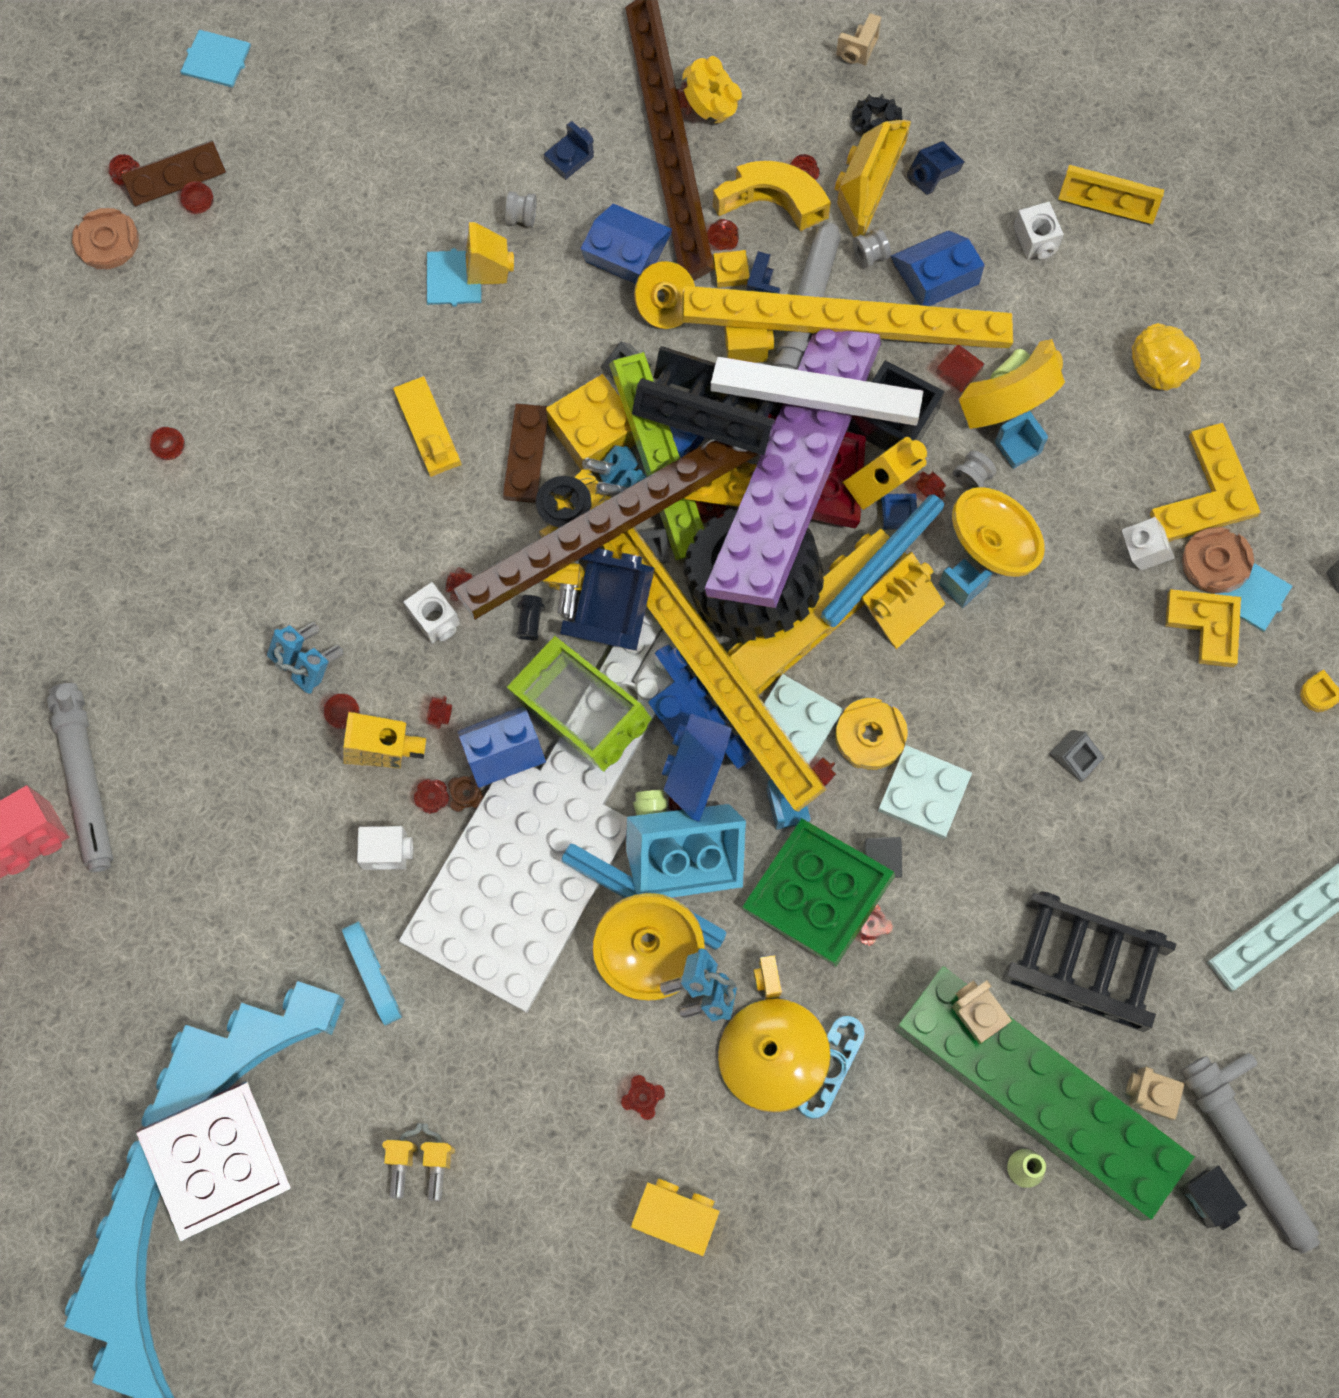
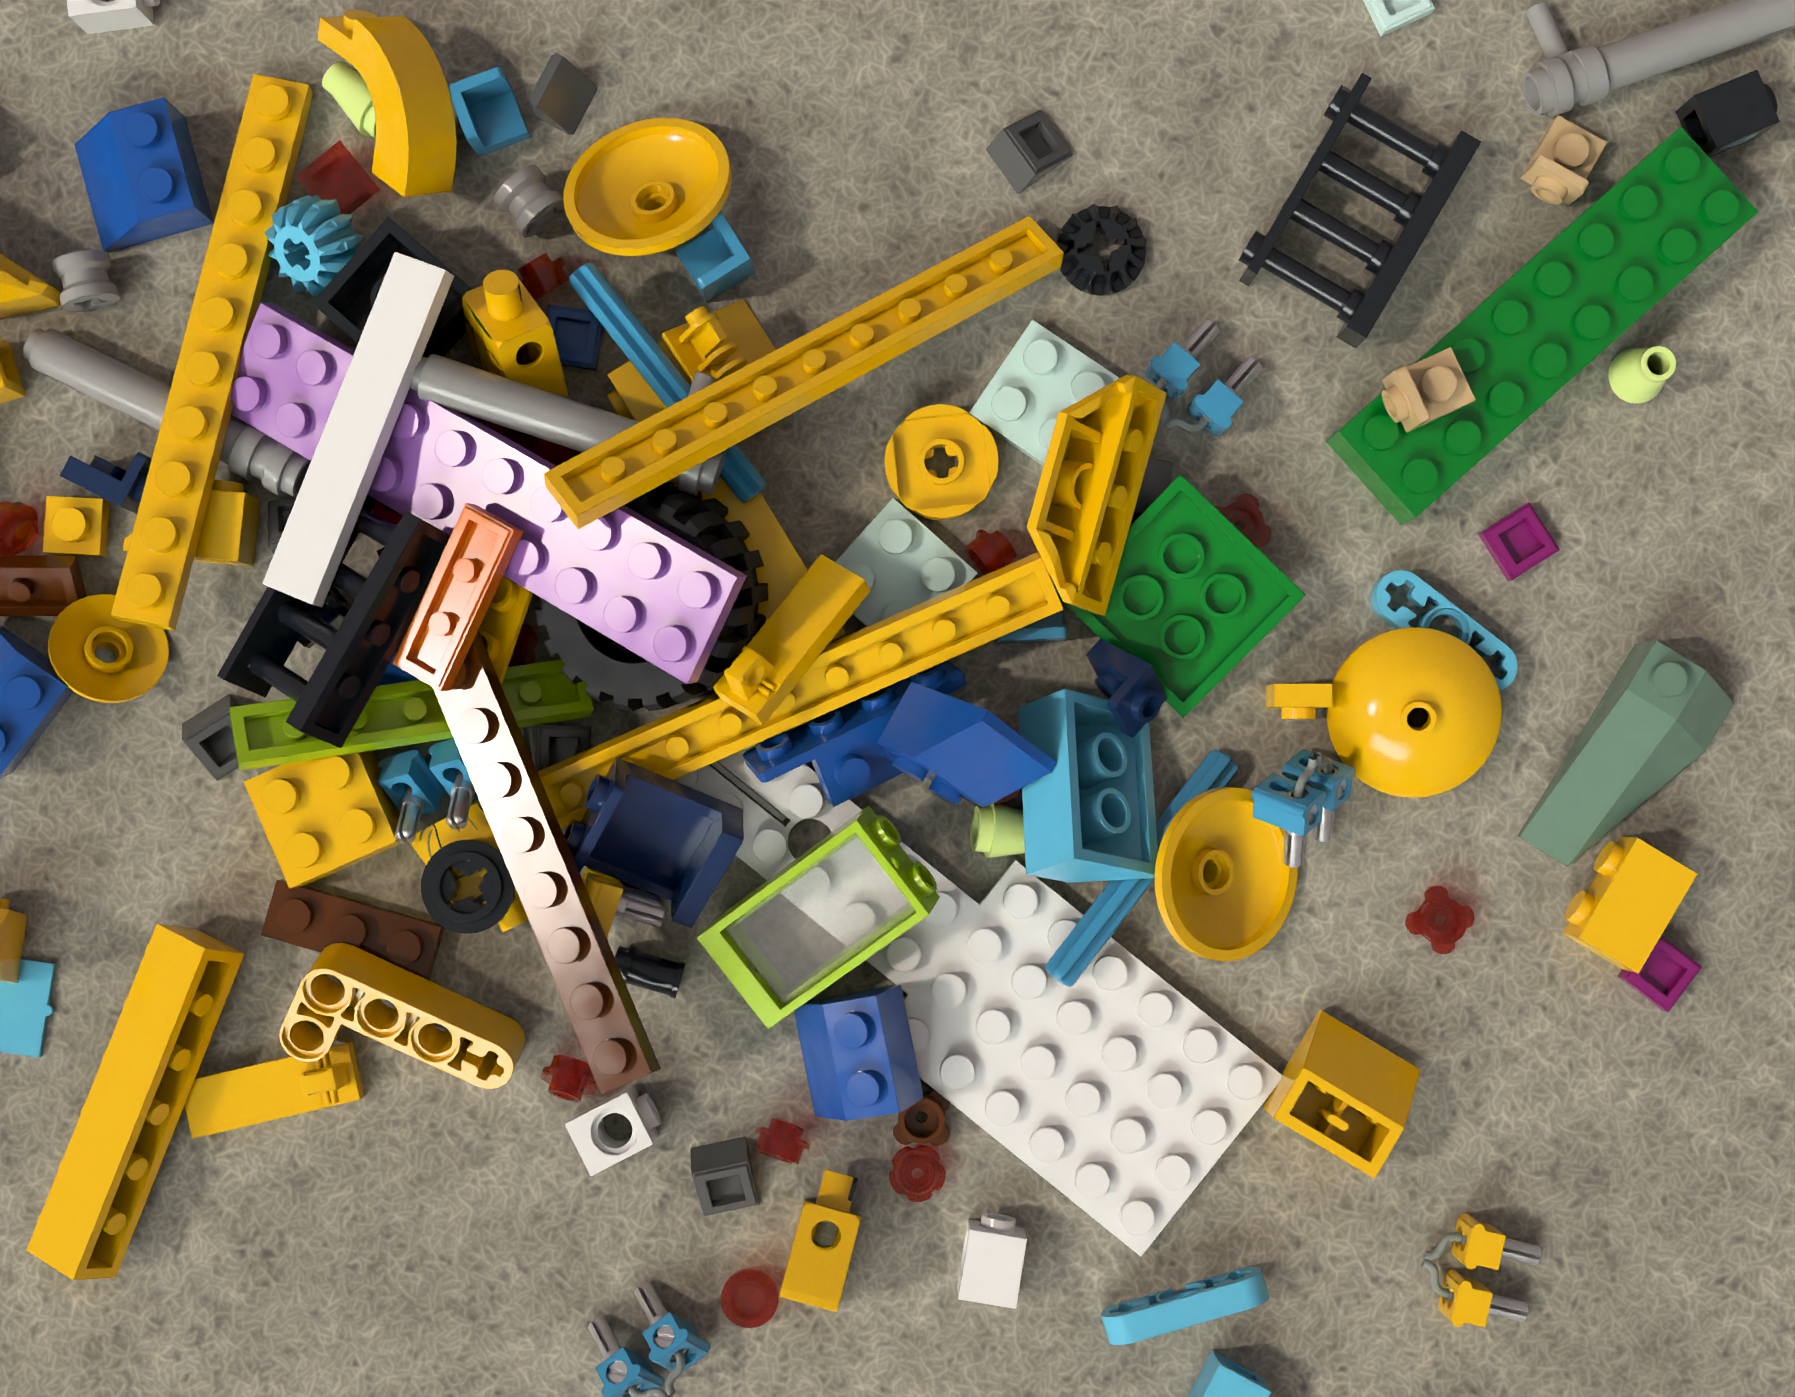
camera: 80 degrees left, 15 degrees up
none -> yellow brick [26,924,244,1280]
none -> medium azure gear [264,195,365,297]
none -> yellow beam [279,943,526,1089]
none -> tile [392,503,524,691]
none -> light grey cylinder [409,353,726,496]
none -> dark grey slope [528,52,597,135]
none -> yellow plate [544,216,1064,530]
none -> dark grey slope [690,1136,760,1216]
none -> yellow hinge [713,554,871,725]
none -> yellow wedge [1027,375,1167,616]
none -> black gear [1056,204,1147,296]
none -> dark blue bracket [1086,638,1168,738]
none -> dark azure piece [1145,319,1263,436]
none -> yellow slope [1262,1009,1420,1179]
none -> magenta tile [1478,502,1560,581]
none -> sand green wedge [1518,640,1734,866]
none -> magenta tile [1618,936,1702,1012]

